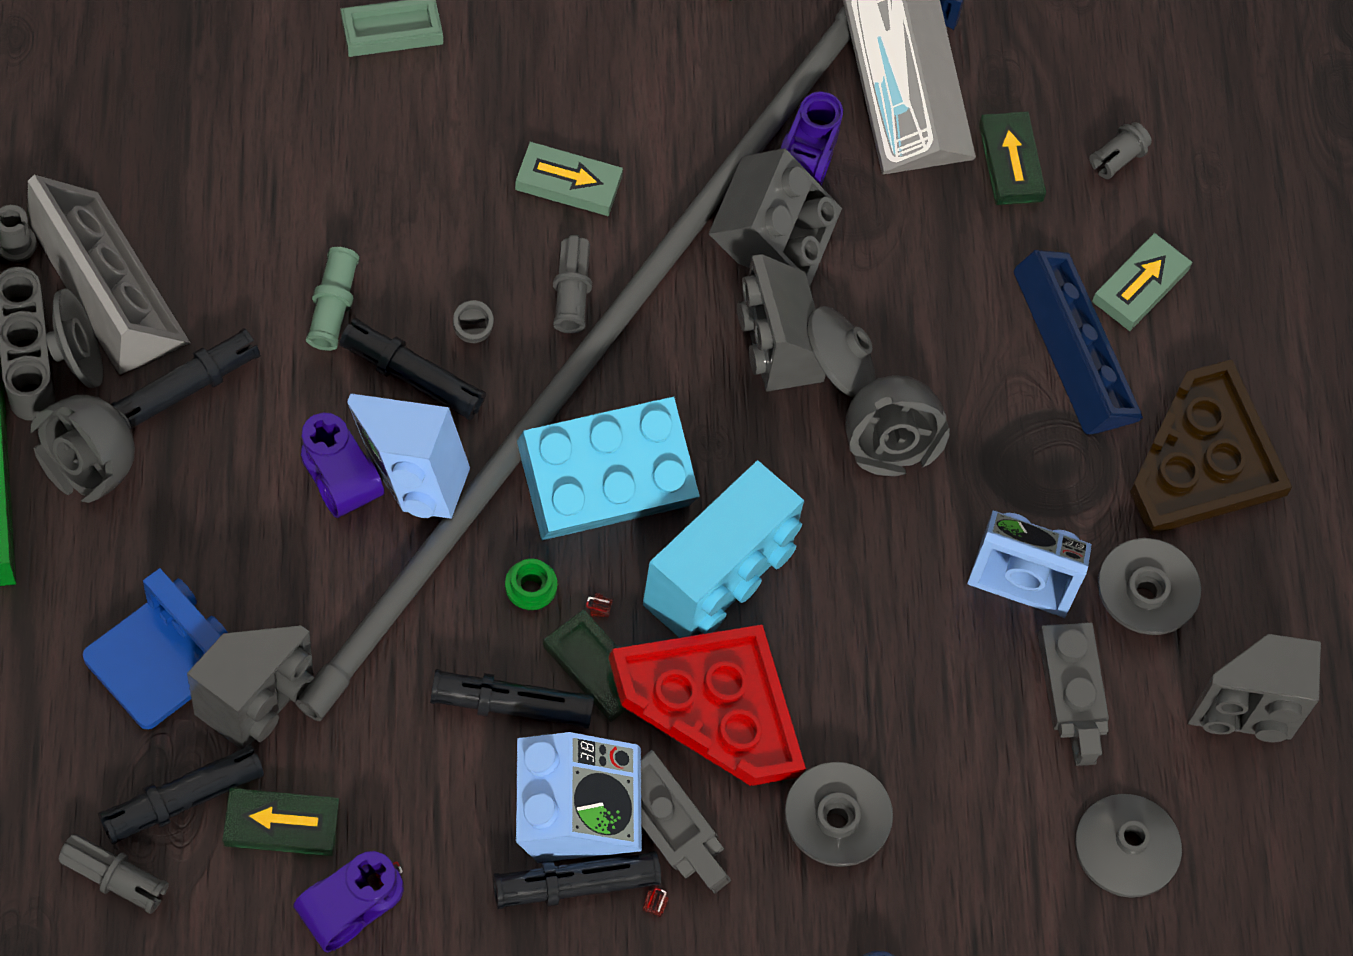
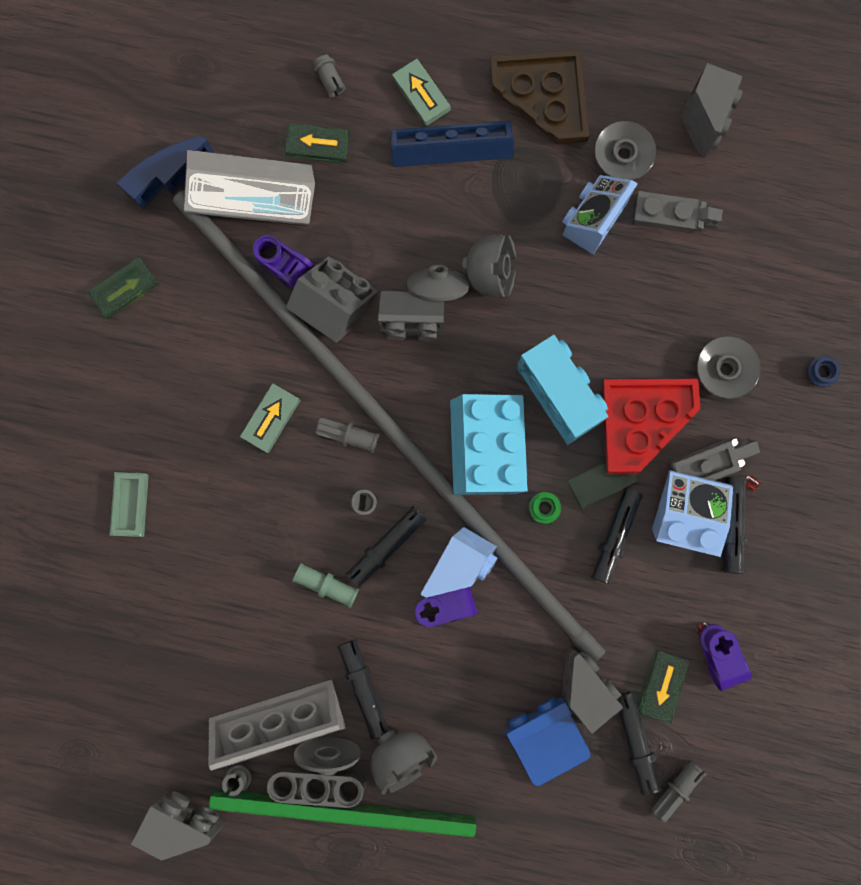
camera: 65 degrees left, 20 degrees up
clear red piece [586,593,613,617] -> none
dark grey dish [1075,794,1182,898] -> none

